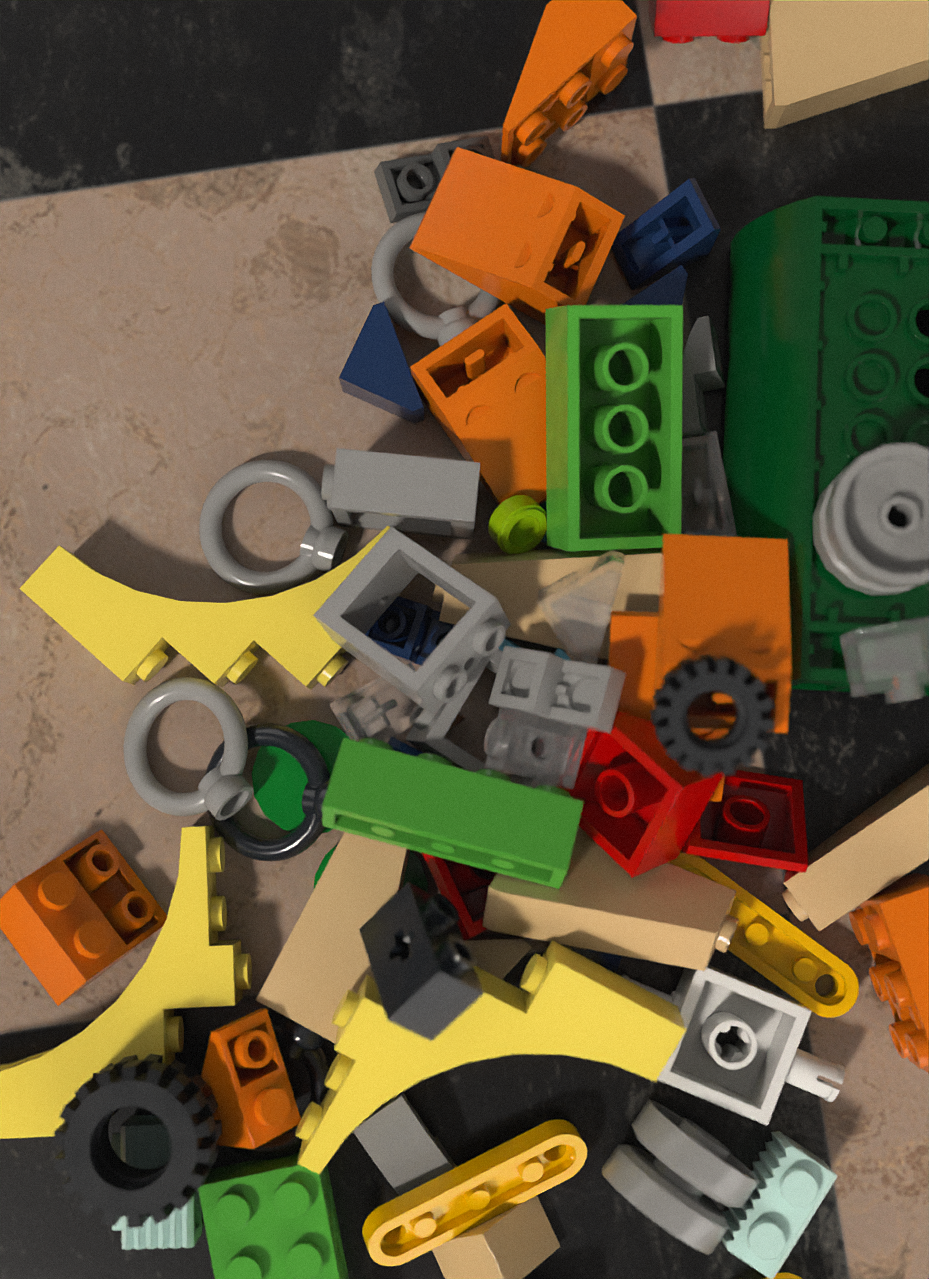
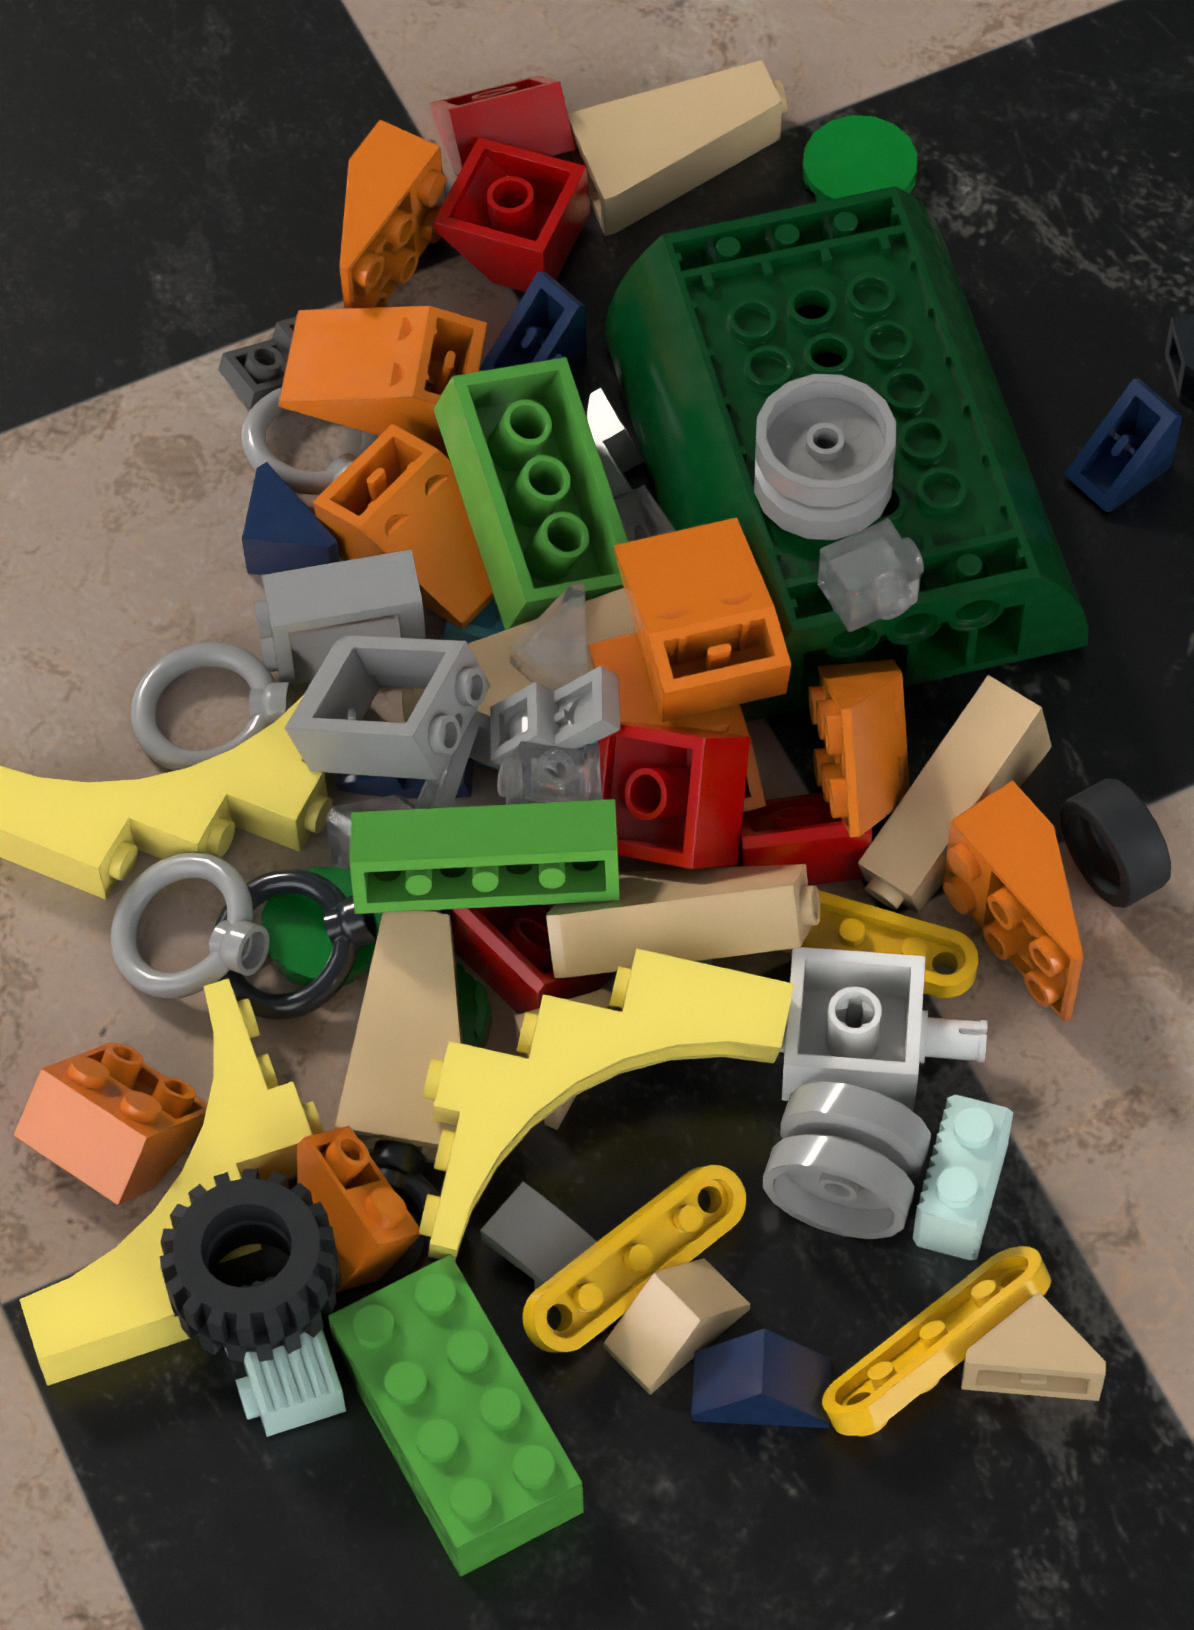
camera: 15 degrees left, 25 degrees down
black brick [359,882,484,1041] -> none
lime tile [488,495,547,554] -> none
black tyre [651,654,775,777] -> none
none -> red slope [433,137,590,292]
none -> orange slope [809,659,910,837]

